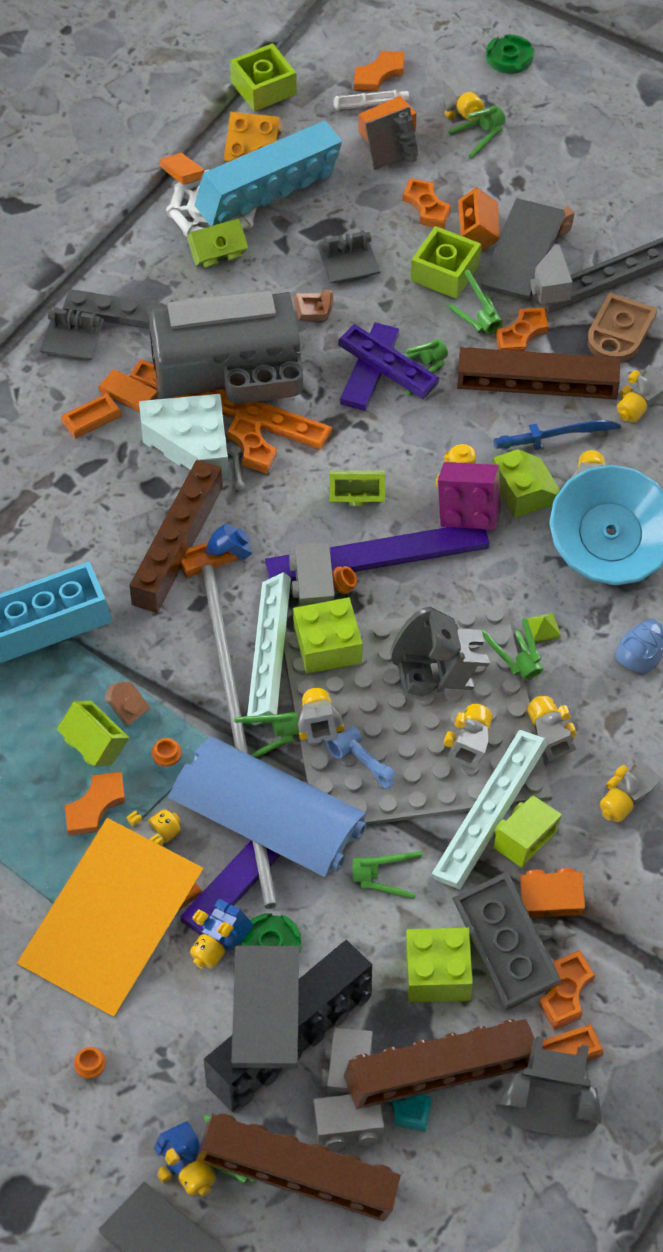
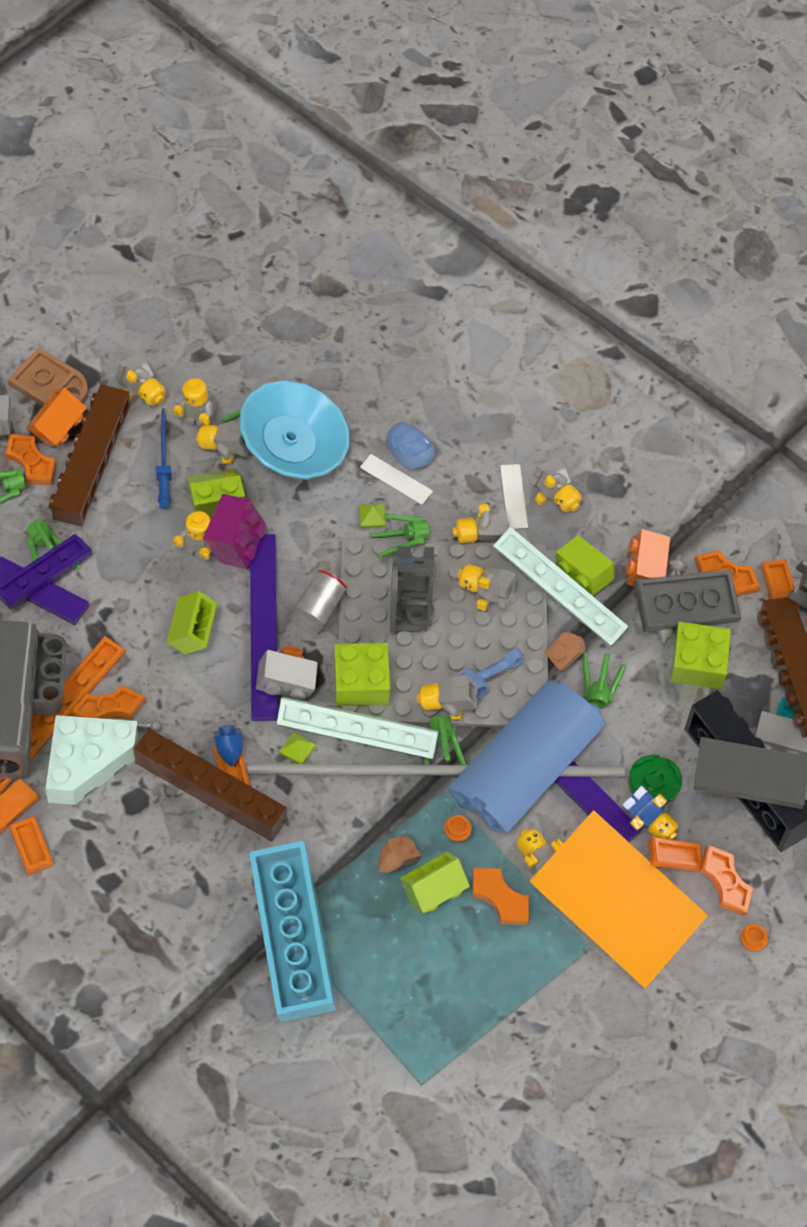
camera: 85 degrees left, 5 degrees up
none -> orange brick [26,387,87,447]
none -> piece [173,378,218,427]
none -> lime slope [279,731,316,764]
none -> flat silver piece [289,570,347,635]
none -> white sticker [360,454,433,504]
none -> white sticker [500,464,528,529]
none -> nougat plate [544,632,586,672]
none -> orange tile [648,837,702,873]
none -> orange tile [699,845,753,916]

